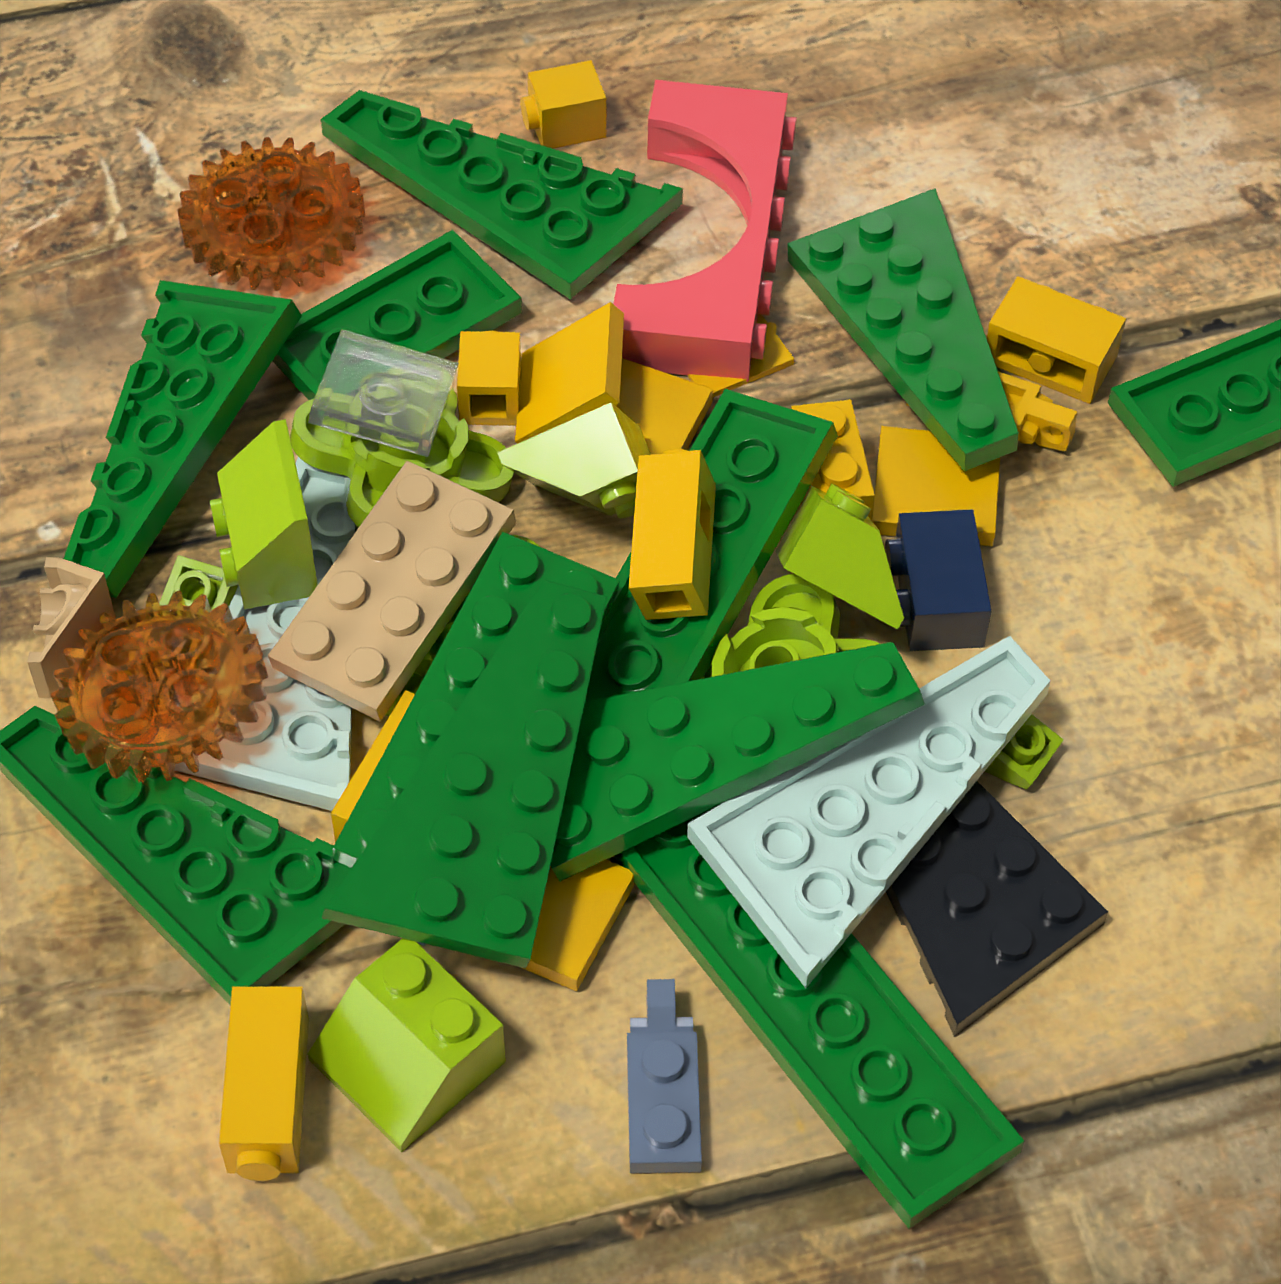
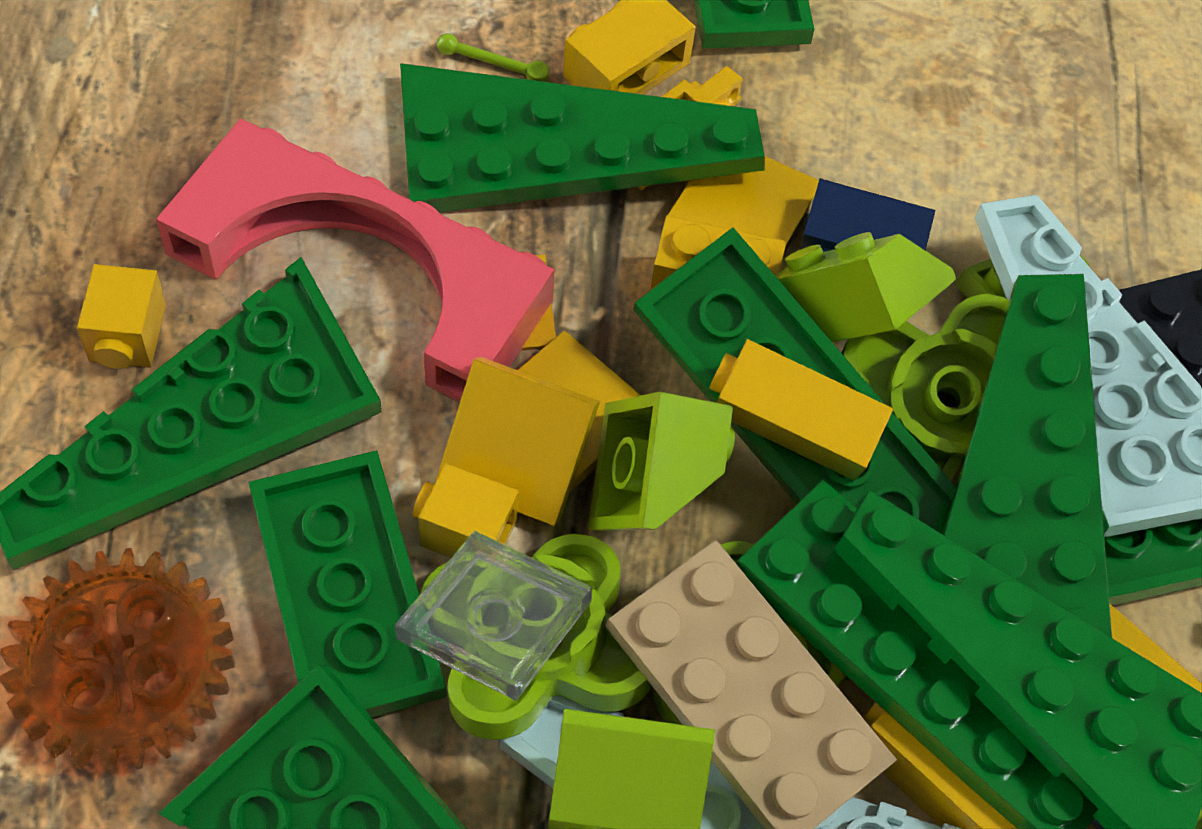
camera: 75 degrees left, 5 degrees up
none -> lime hinge [436,33,549,82]

